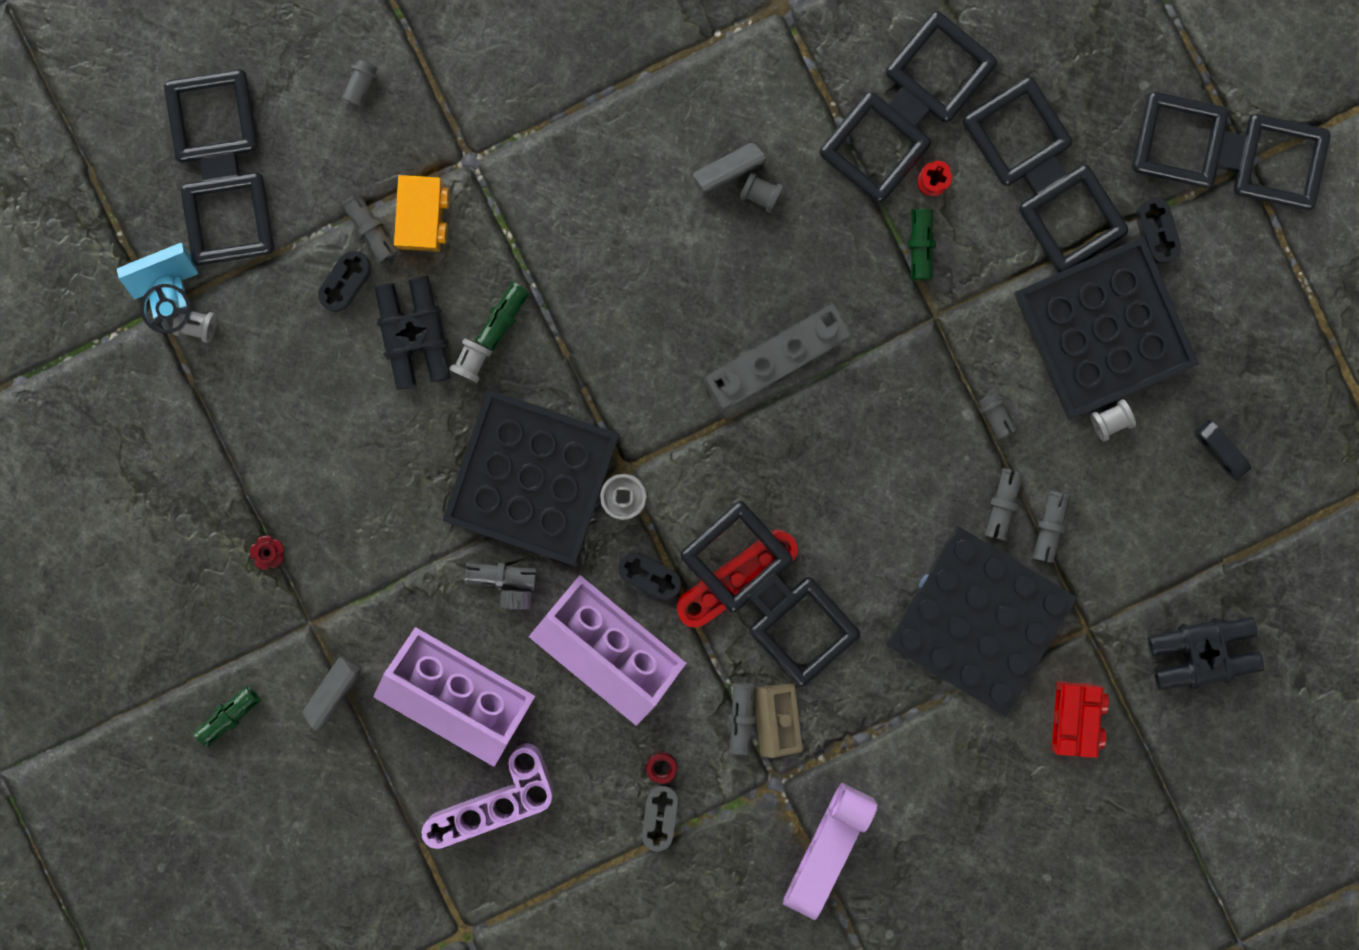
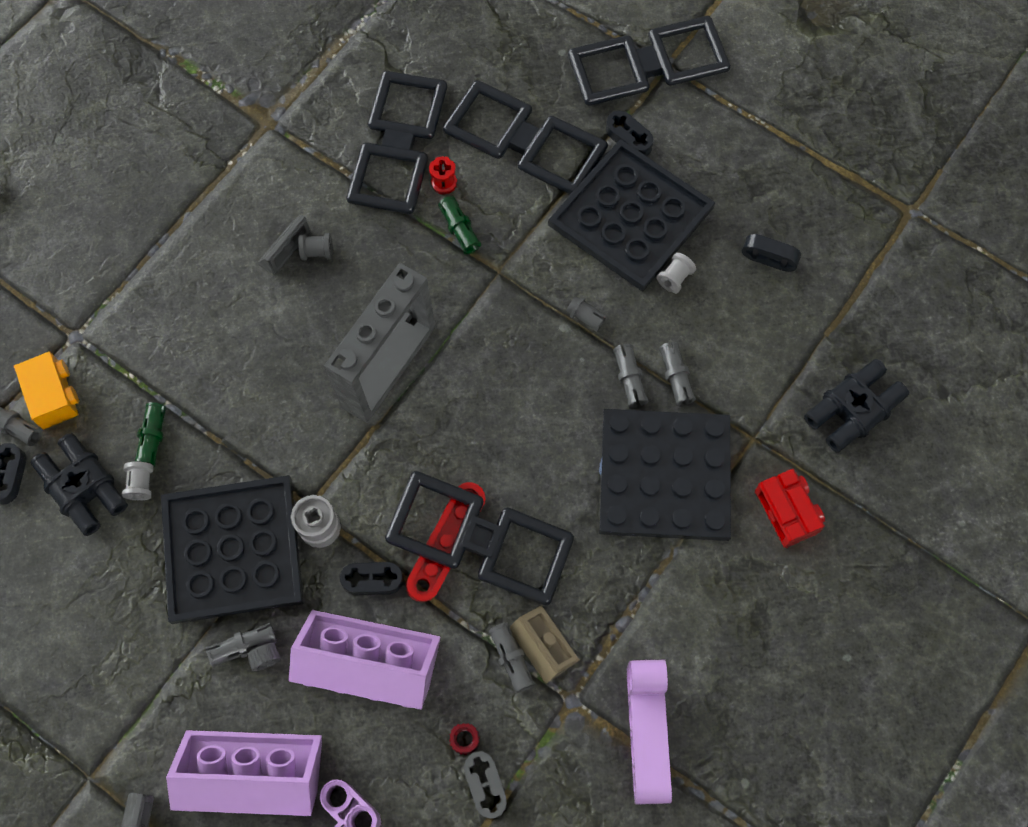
camera: 30 degrees left, 20 degrees down
dark red plate [250,536,284,570] -> none

